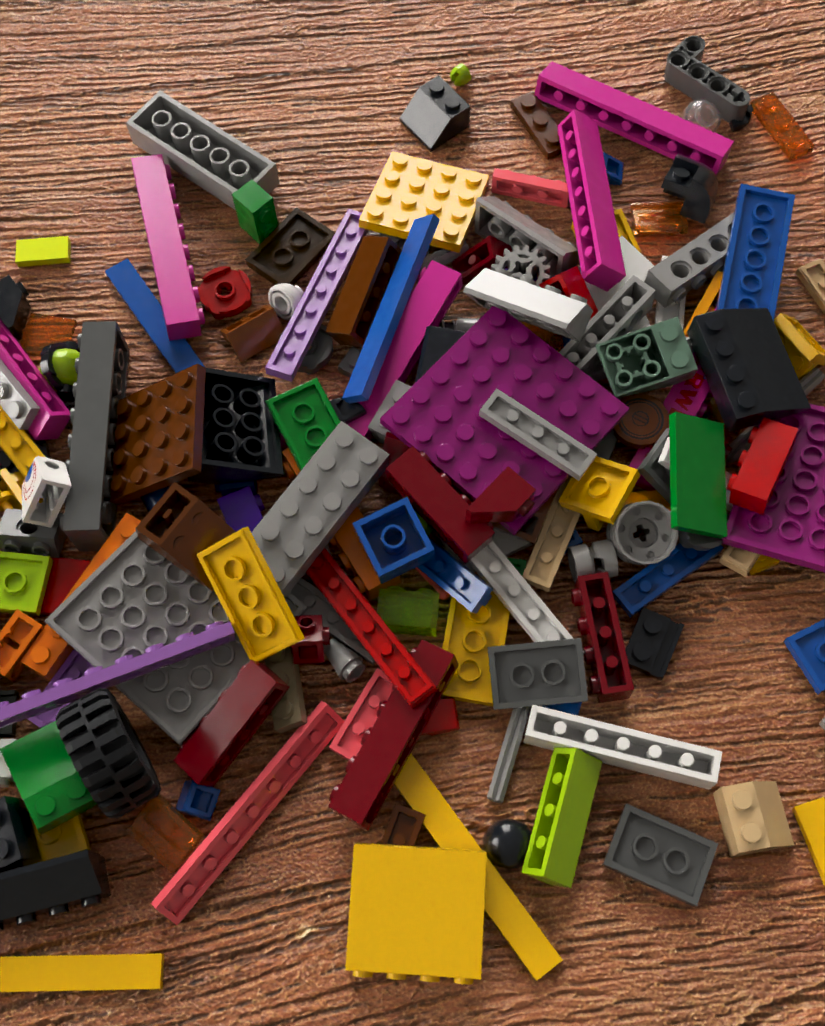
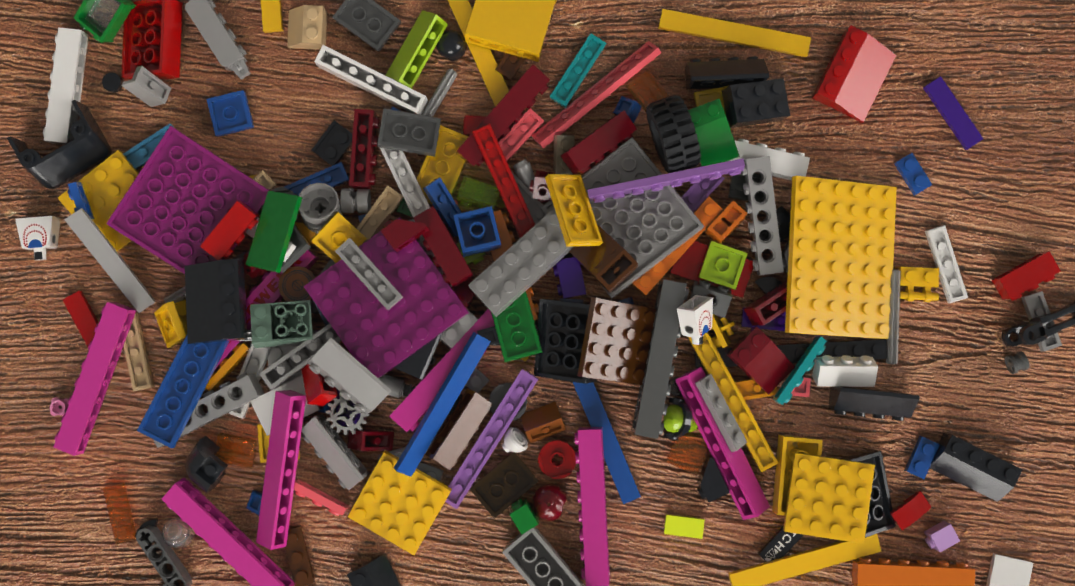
camera: 170 degrees left, 20 degrees up
none -> dark red piece [532,484,567,521]
none -> teal plate [550,33,607,108]

